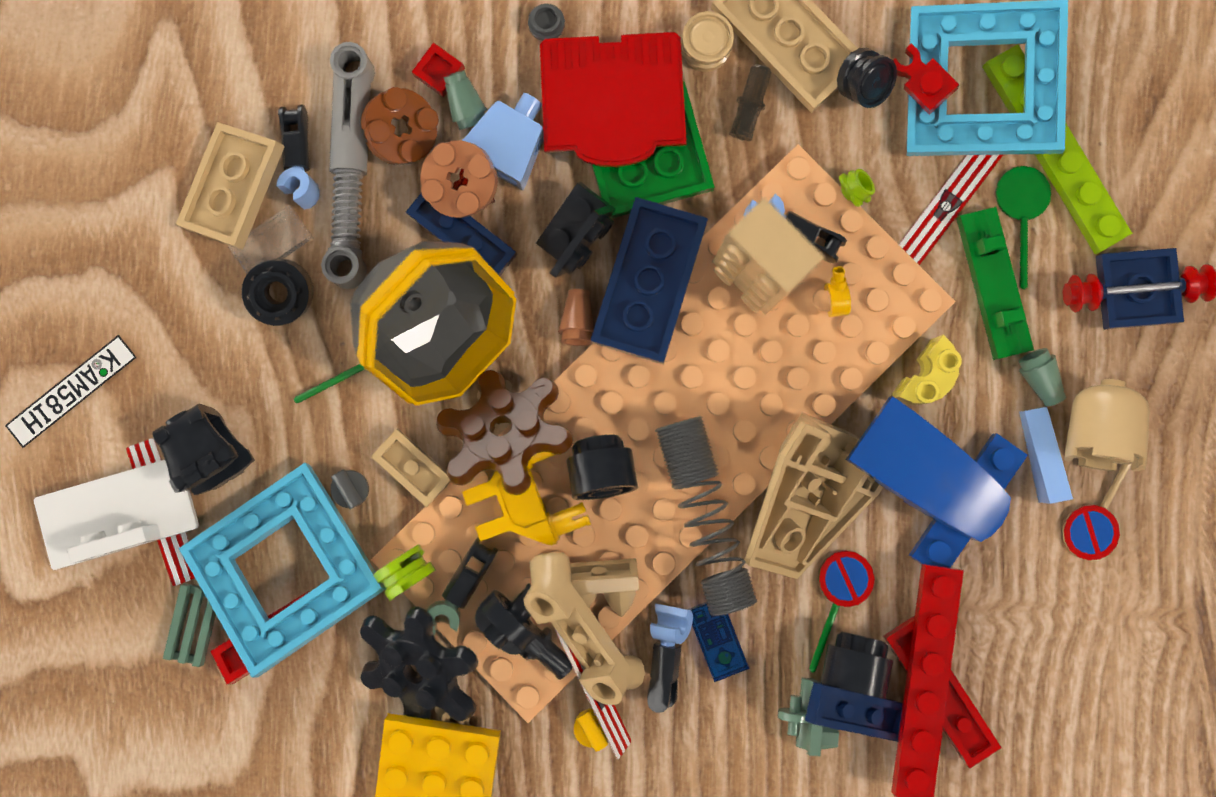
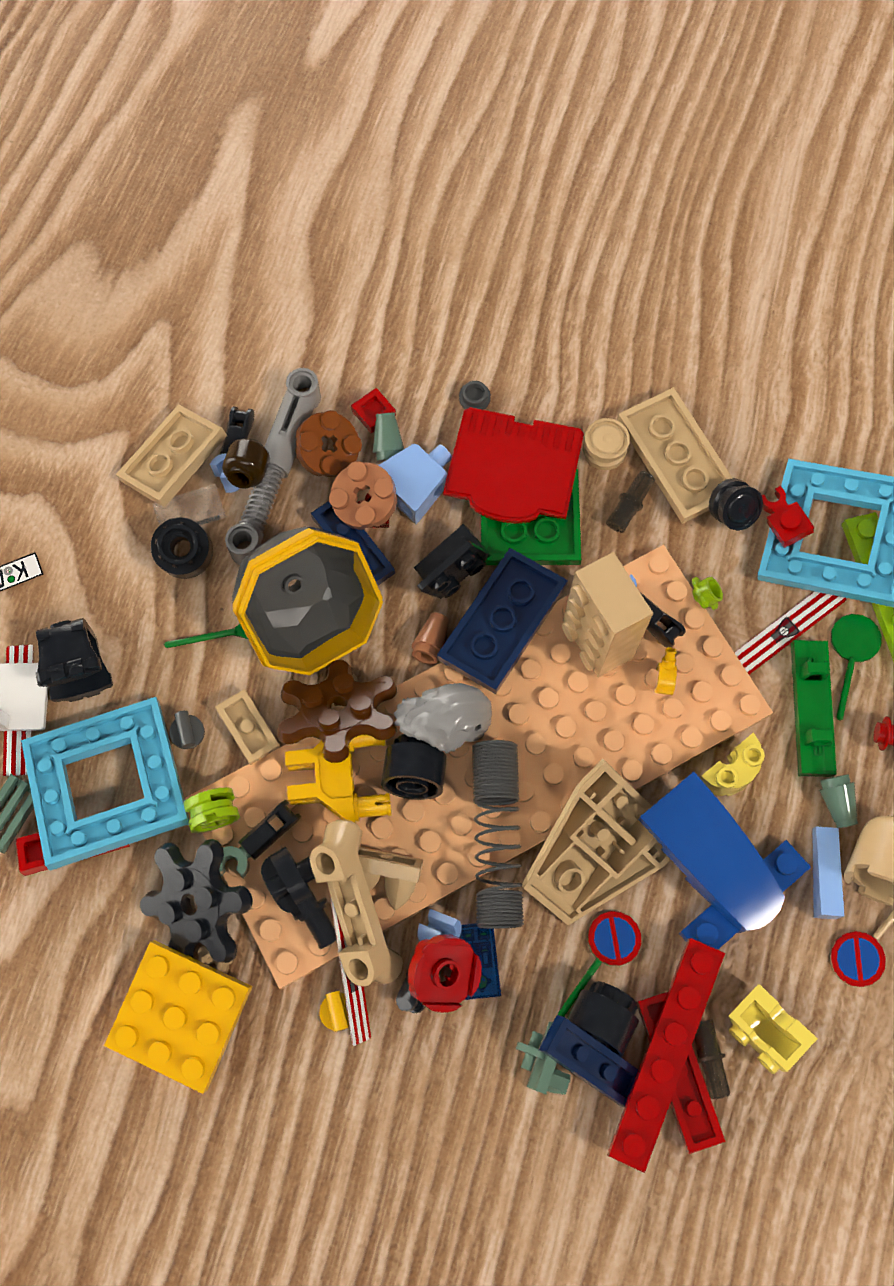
camera: 15 degrees right, 15 degrees down
none -> dark brown head [222,438,270,489]
none -> light grey piece [394,683,492,753]
none -> red plate [408,934,482,1013]
none -> clear smoke axle [694,1020,730,1100]
none -> light yellow cylinder [728,984,818,1075]

